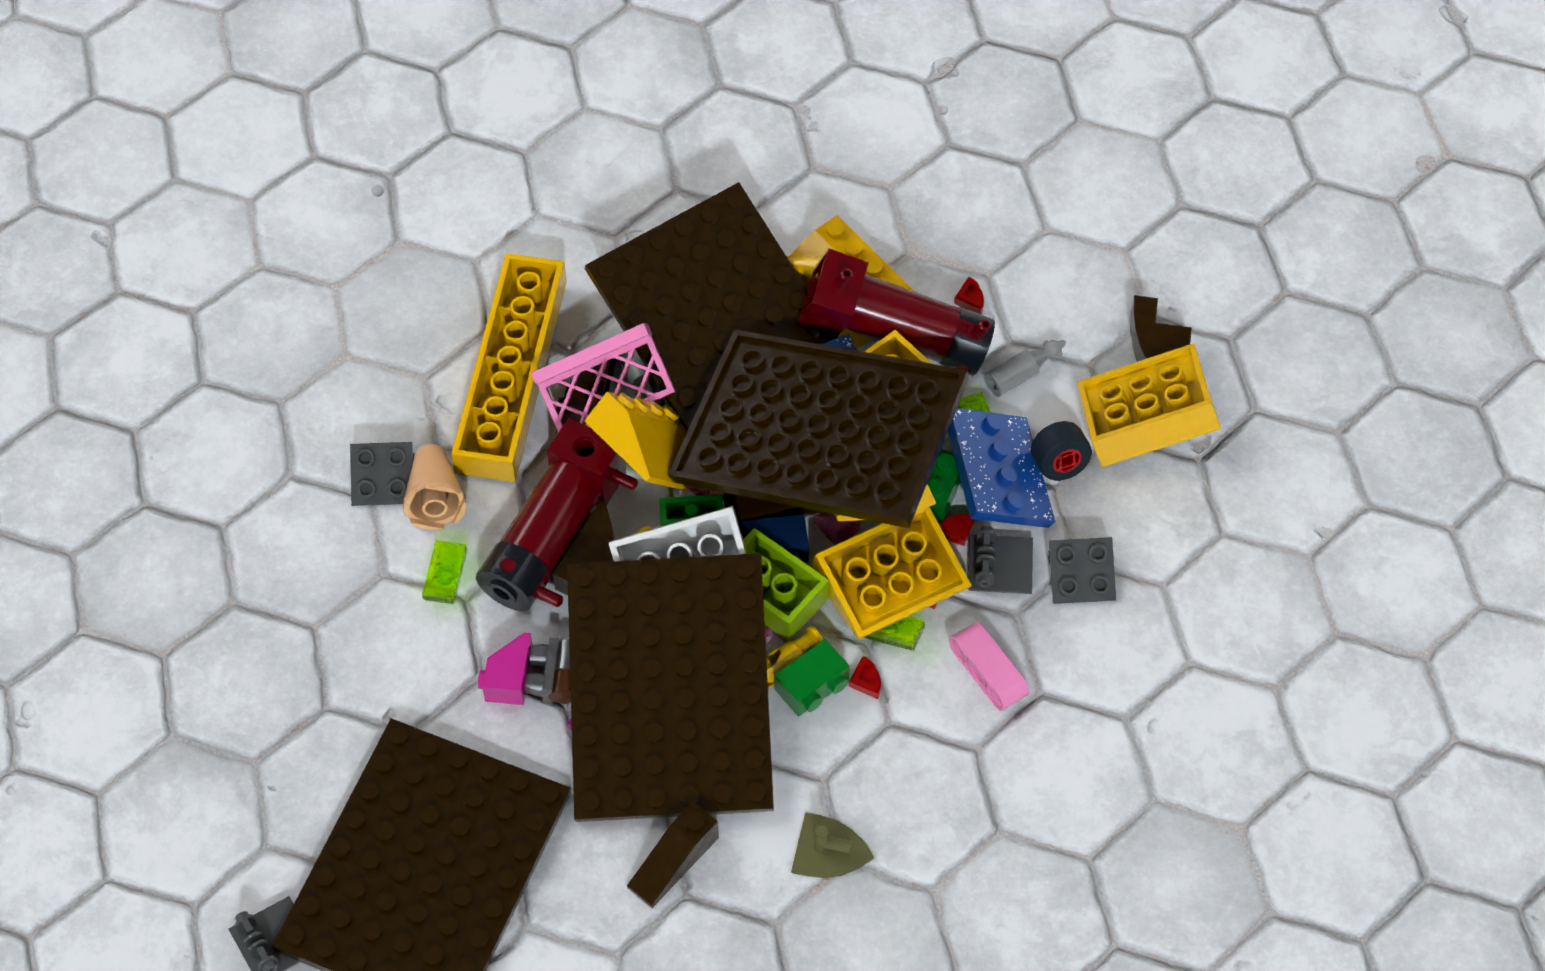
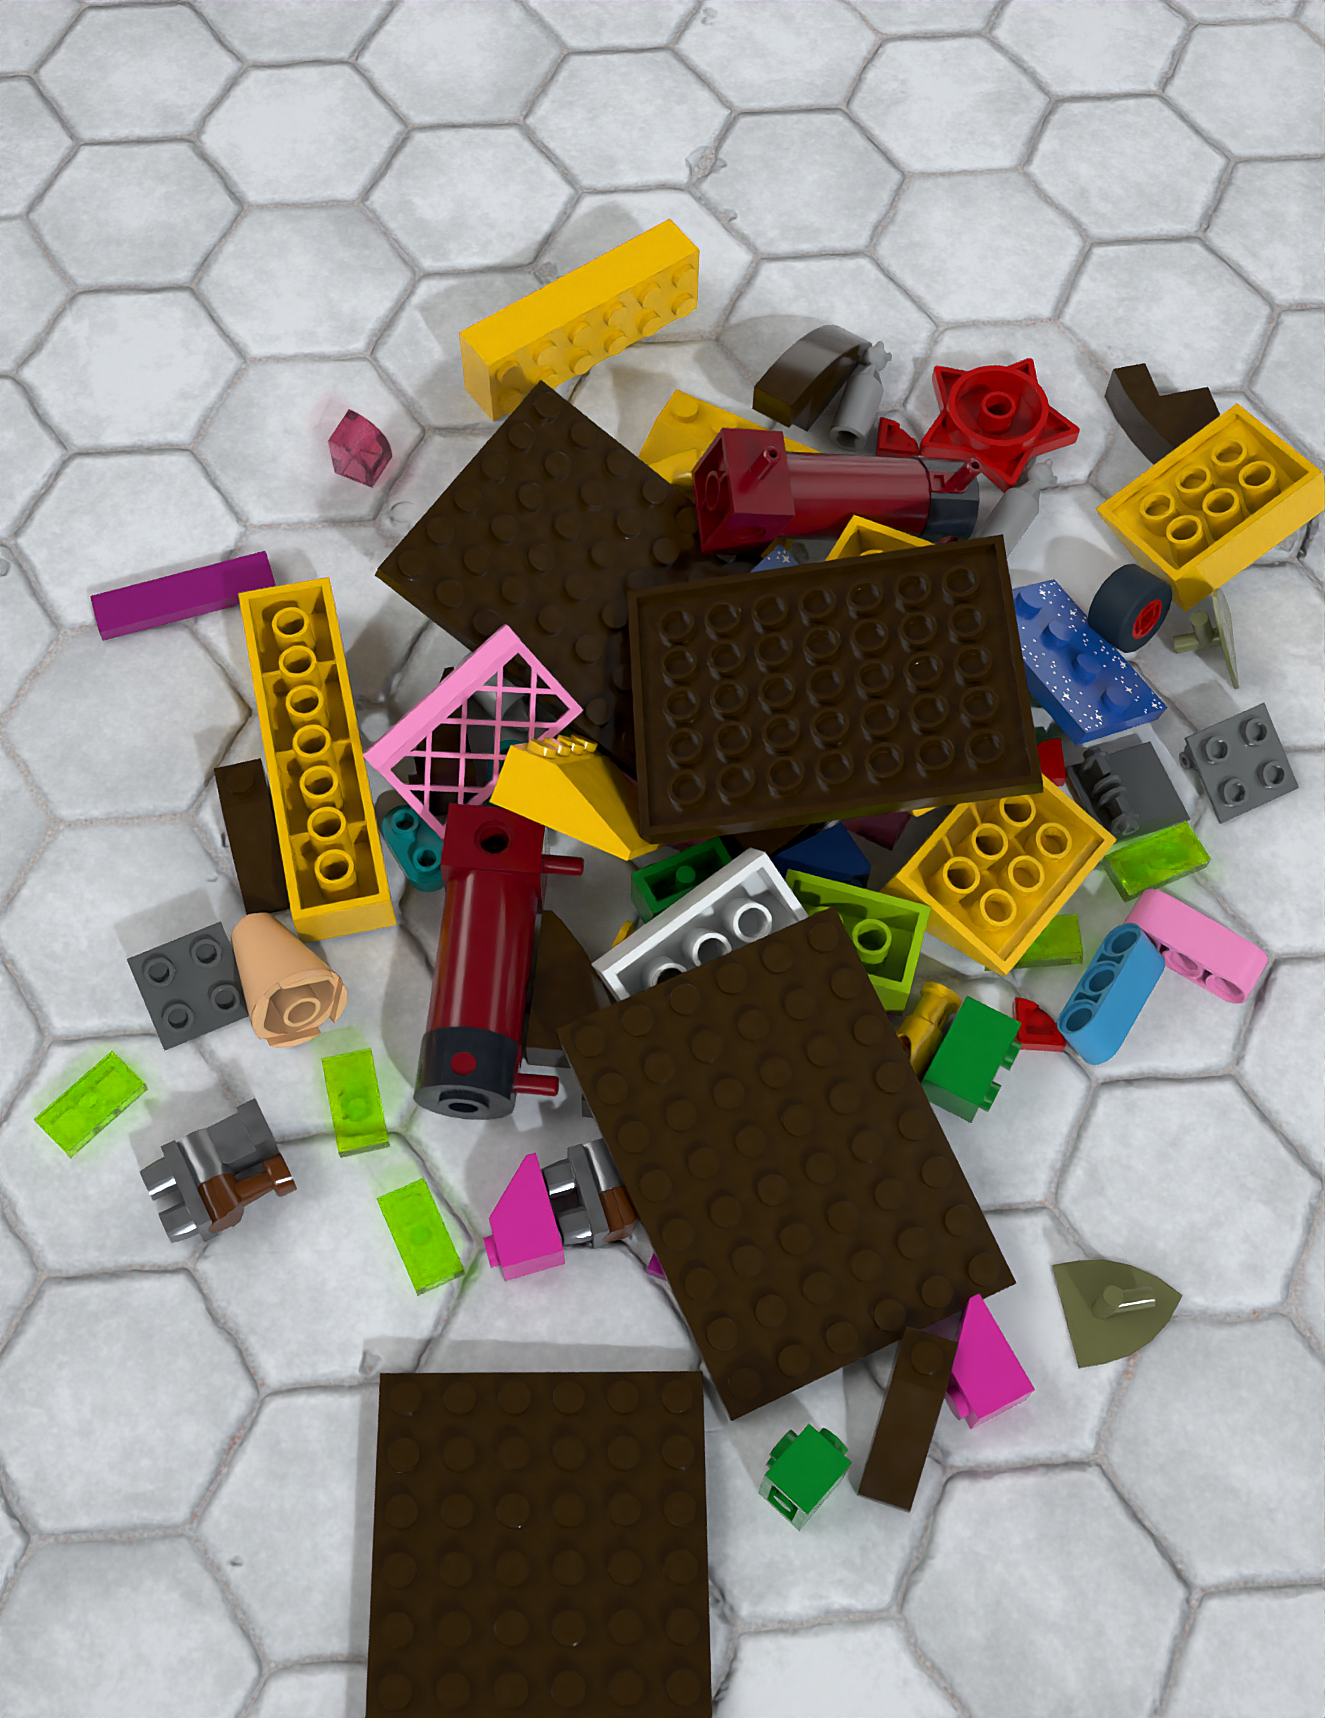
camera: 25 degrees left, 5 degrees up
none -> clear neon green plate [33,1051,148,1159]
none -> magenta tile [90,551,276,641]
none -> flat silver hips [139,1098,297,1243]
none -> dark brown slope [214,758,291,915]
none -> clear pink brick [328,409,393,488]
none -> clear neon green plate [376,1178,466,1296]
none -> teal plate [382,805,444,892]
none -> yellow brick [459,218,700,421]
none -> dark brown slope [752,324,872,432]
none -> green brick [758,1424,852,1531]
none -> light grey wheel [829,341,892,452]
none -> red plate [919,358,1080,493]
none -> dark pink slope [945,1294,1035,1429]
none -> dark azure beam [1057,923,1166,1065]
none -> clear neon green plate [1101,821,1211,903]
none -> olive shield [1173,588,1239,689]

